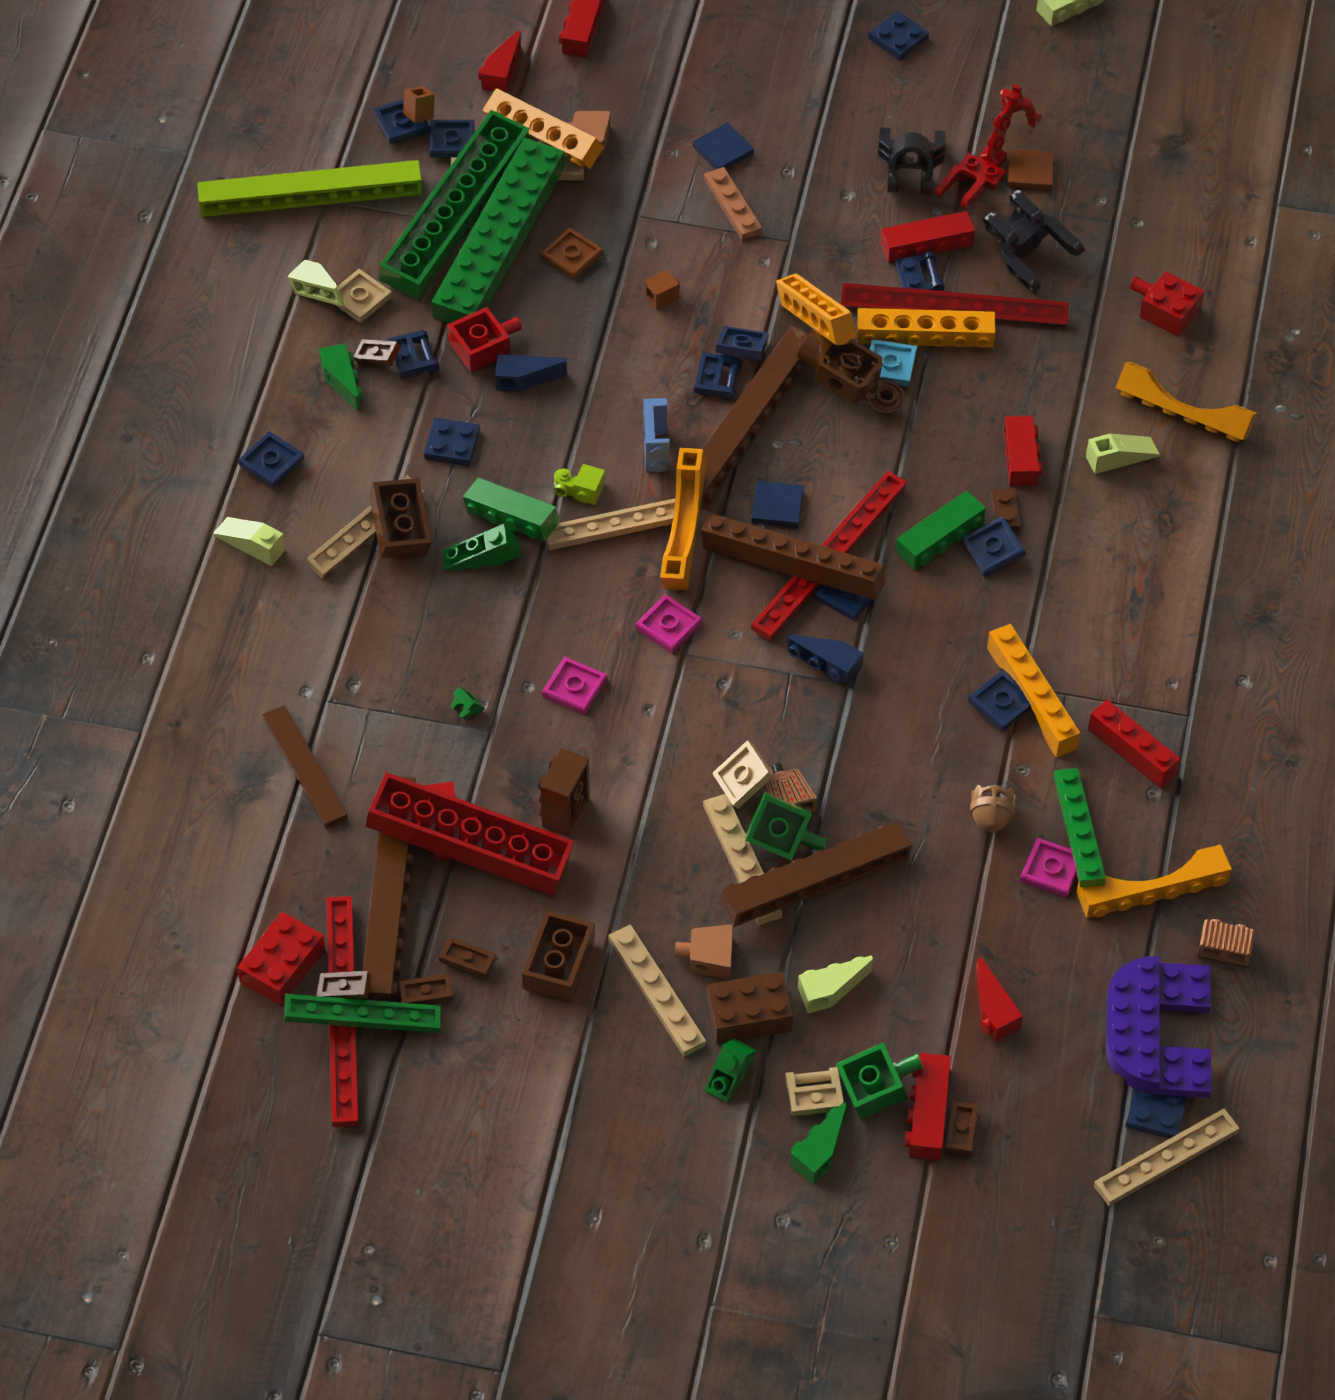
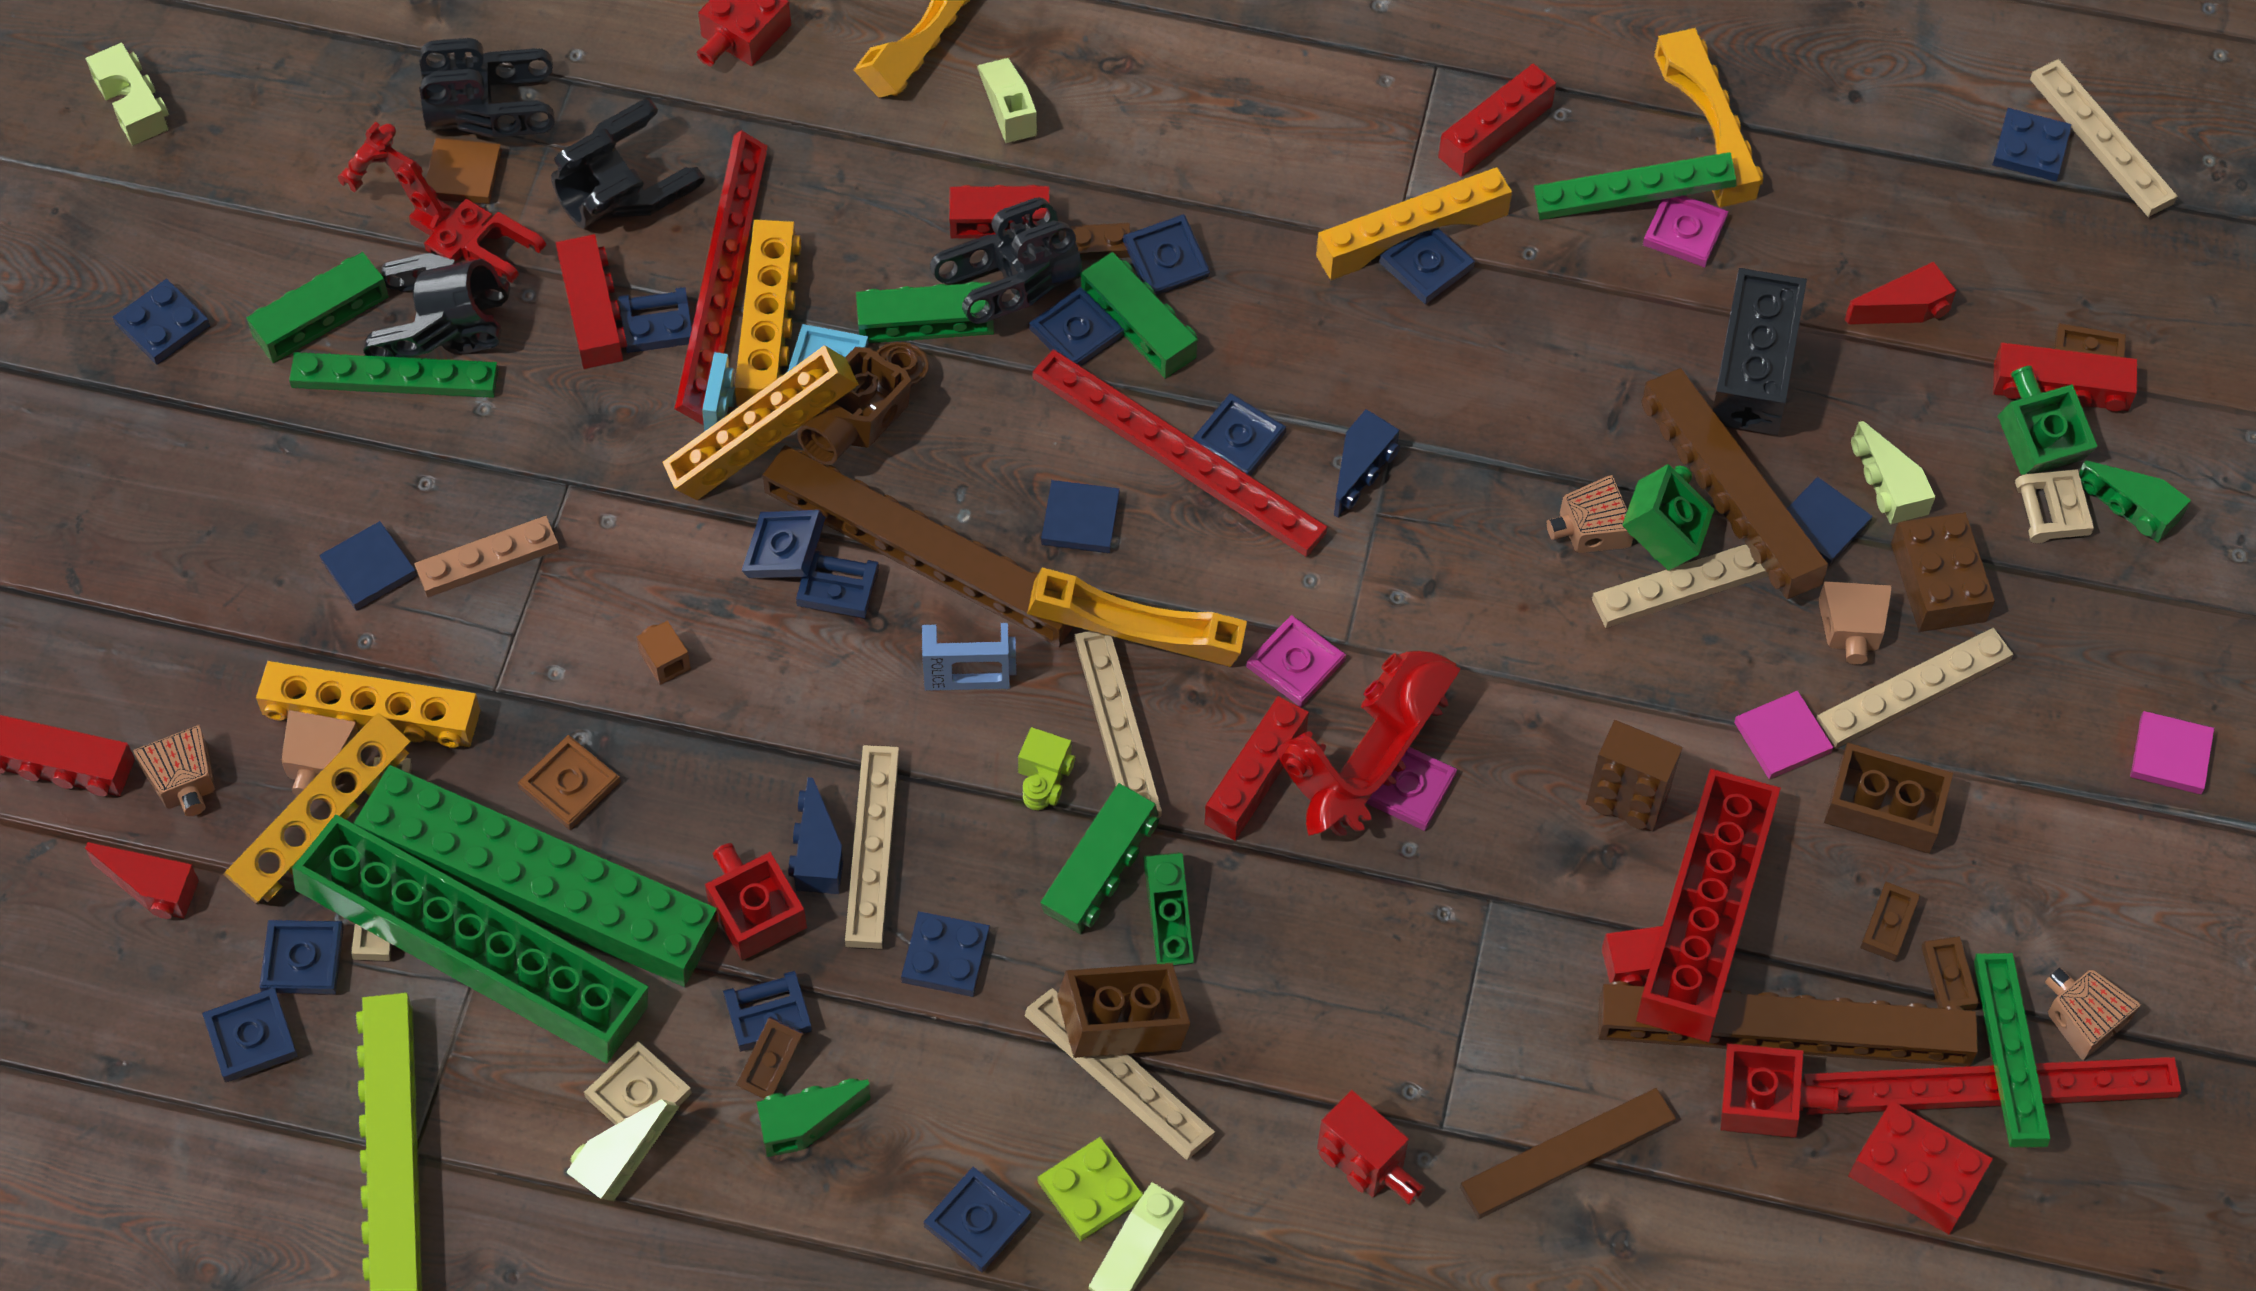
camera: 90 degrees left, 5 degrees up
plate [317,971,372,999] -> none
dark orange brick [403,86,435,123] -> none
green tile [451,687,485,719] -> none
reddish brown brick [701,513,885,600] -> none
green slope [705,1039,756,1102] -> none
tan plate [712,740,774,809] -> none
medium nougat helmet [970,784,1016,833] -> none
dark purple plate [1106,956,1211,1098] -> none
nougat brick [1198,919,1255,966] -> none
none -> nougat torso [133,725,215,816]
none -> green brick [246,252,389,363]
none -> light orange brick [256,661,481,748]
none -> green plate [289,352,499,398]
none -> black piece [419,38,555,138]
none -> medium azure plate [702,352,736,432]
none -> tan plate [845,745,899,949]
none -> green brick [856,282,994,343]
none -> black piece [930,197,1082,324]
none -> dark blue tile [1029,287,1124,367]
none -> lime plate [1038,1137,1143,1241]
none -> red brick [1204,696,1309,841]
none -> red piece [1277,651,1460,836]
none -> red brick [1317,1090,1425,1206]
none -> black piece [1713,268,1807,435]
none -> red brick [1720,1043,1839,1138]
none -> dark pink tile [1734,691,1833,780]
none -> dark blue tile [1787,477,1873,566]
none -> nougat torso [2045,967,2141,1061]
none -> dark pink tile [2130,711,2214,795]

